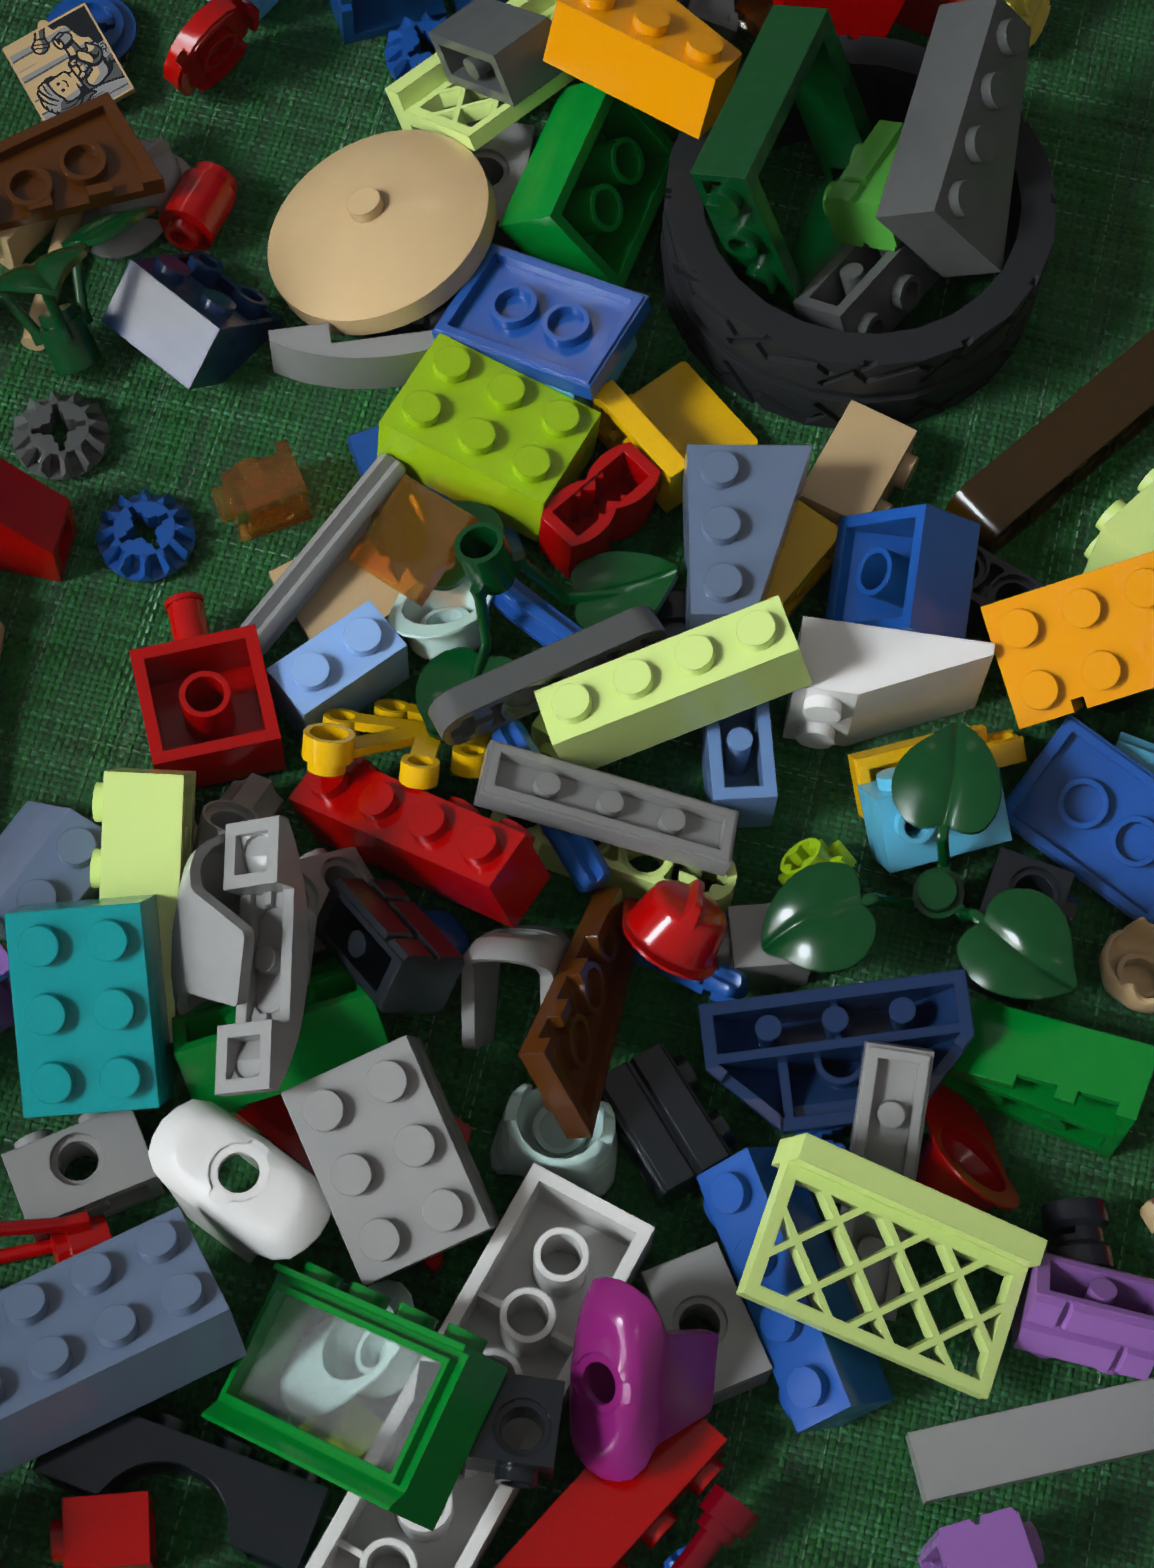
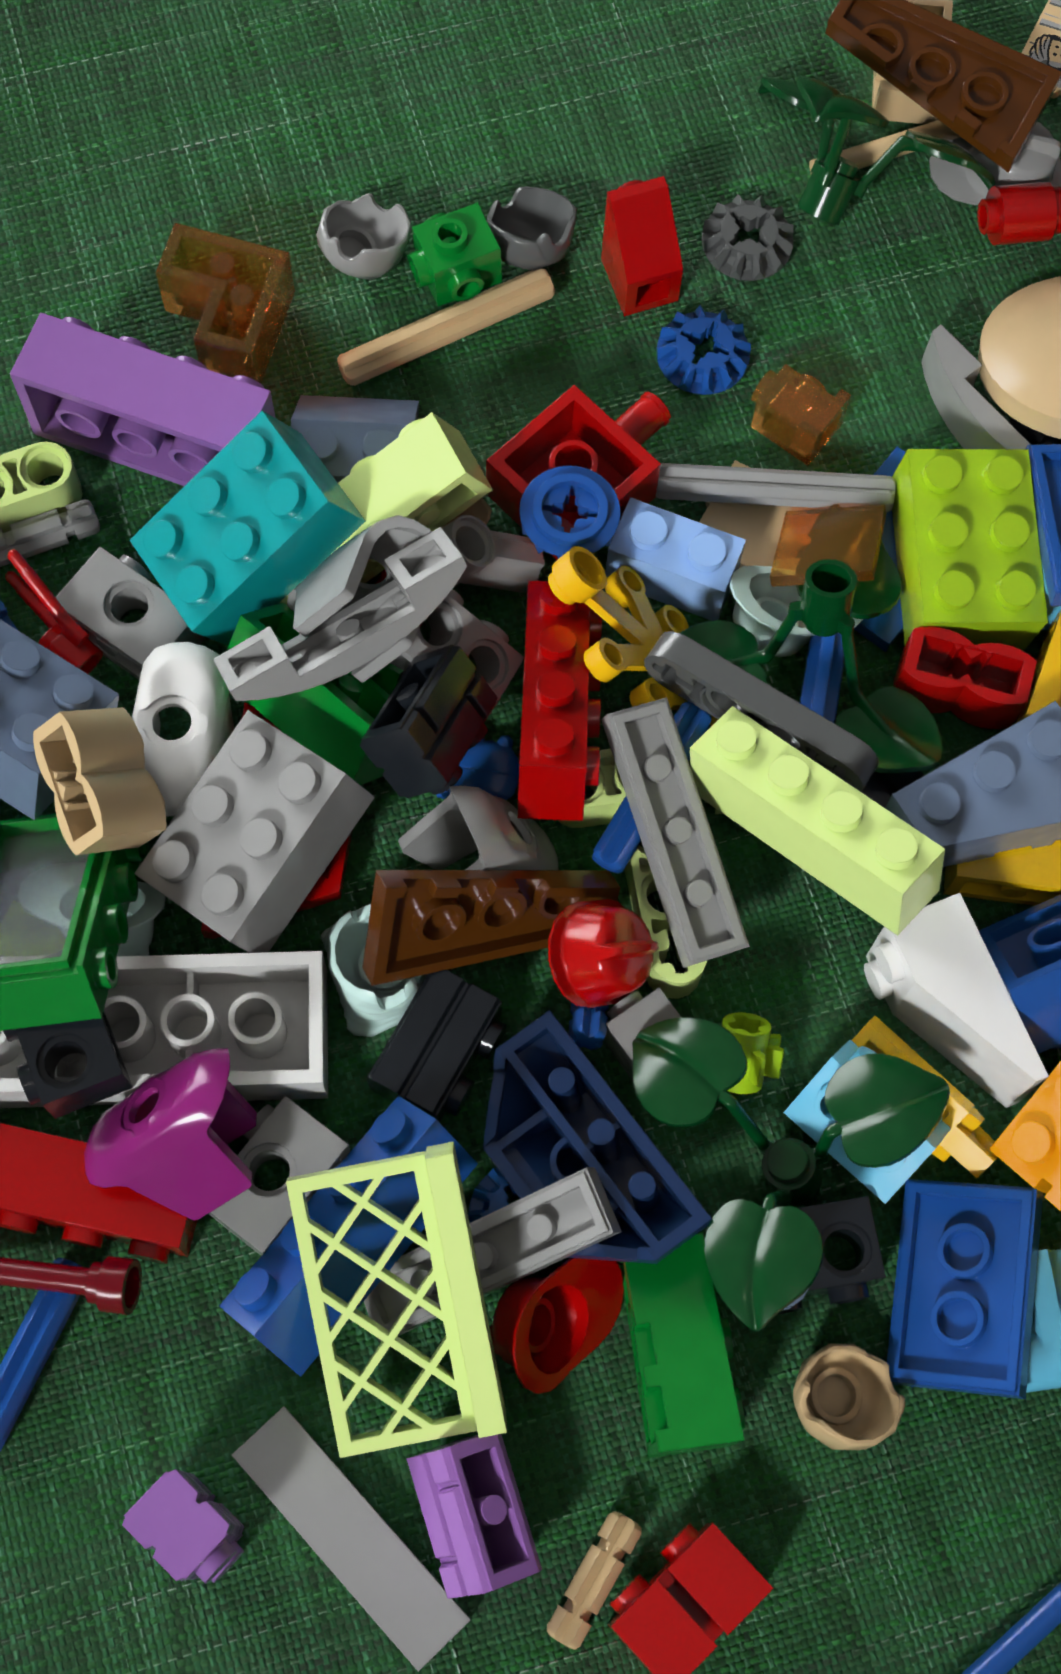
camera: 60 degrees right, 5 degrees up
dark blue slope [101,251,284,389] -> none
medium blue brick [699,701,778,828] -> none
black wheel [1040,1197,1116,1270] -> none
none -> tan brick [33,707,166,855]
none -> blue gear [519,466,620,559]

